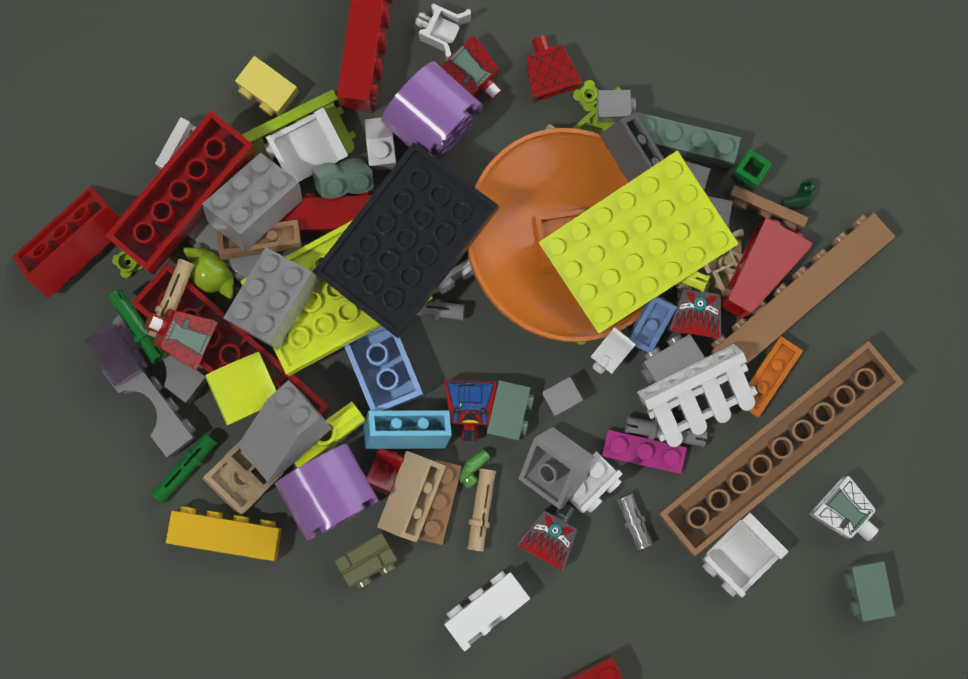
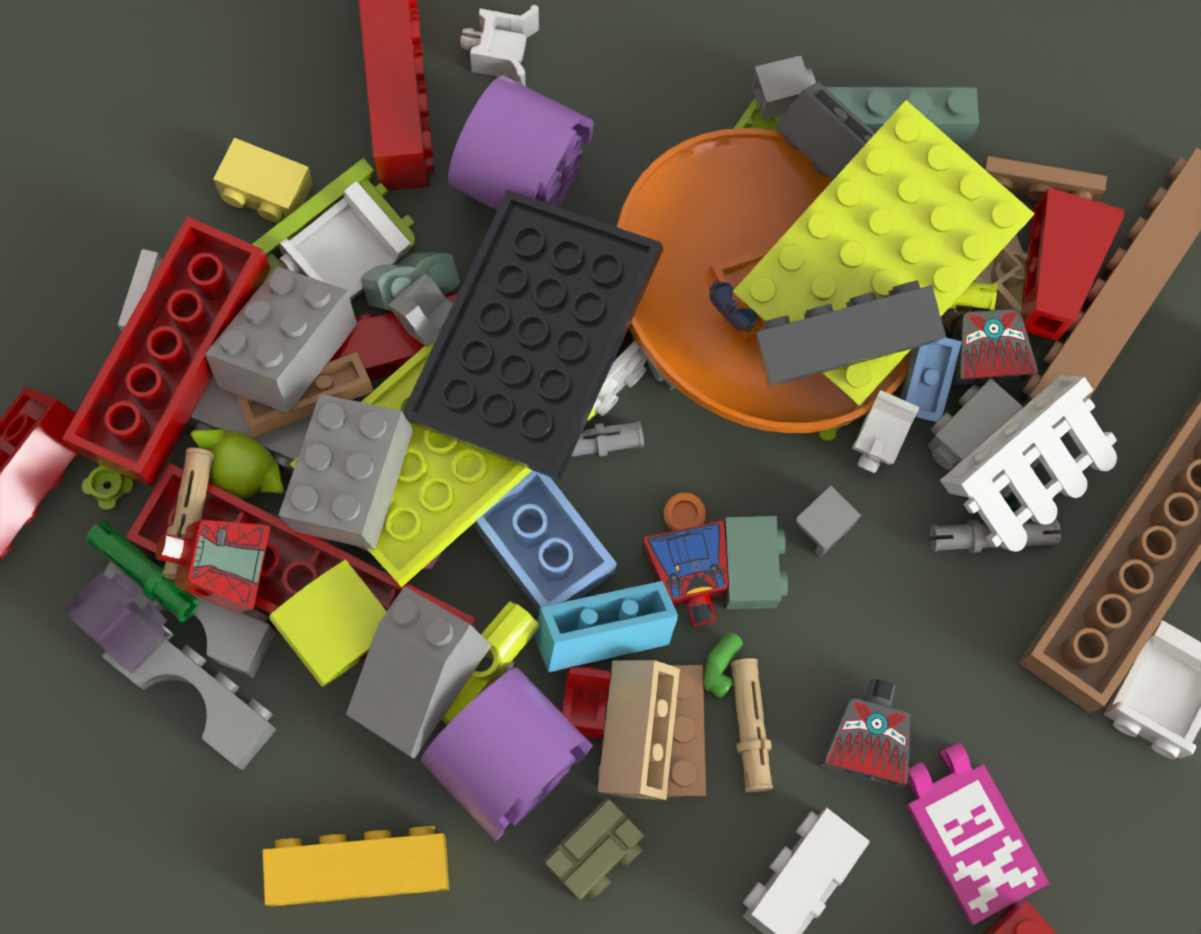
camera: 20 degrees left, 10 degrees down
green pin [151,432,219,503] -> none
tan slope [202,440,283,516] -> none
white slope [365,117,397,172] -> none
torso [441,34,502,101] -> none
light grey slope [519,427,595,509] -> none
red torso [526,35,582,103] -> none
white bracket [569,451,622,513] -> none
lime plate [573,80,598,112] -> none
dark pink plate [602,430,687,474] -> none
light grey pin [617,493,653,550] -> none
green brick [731,149,773,191] -> none
orange plate [737,336,803,418] -> none
dark green arm [781,180,816,210] -> none
none -> light grey panel [388,274,453,347]
none -> orange tile [663,493,706,532]
none -> dark blue piece [709,281,757,332]
none -> dark grey brick [755,280,946,387]
none -> dark pink tile [905,742,1050,925]

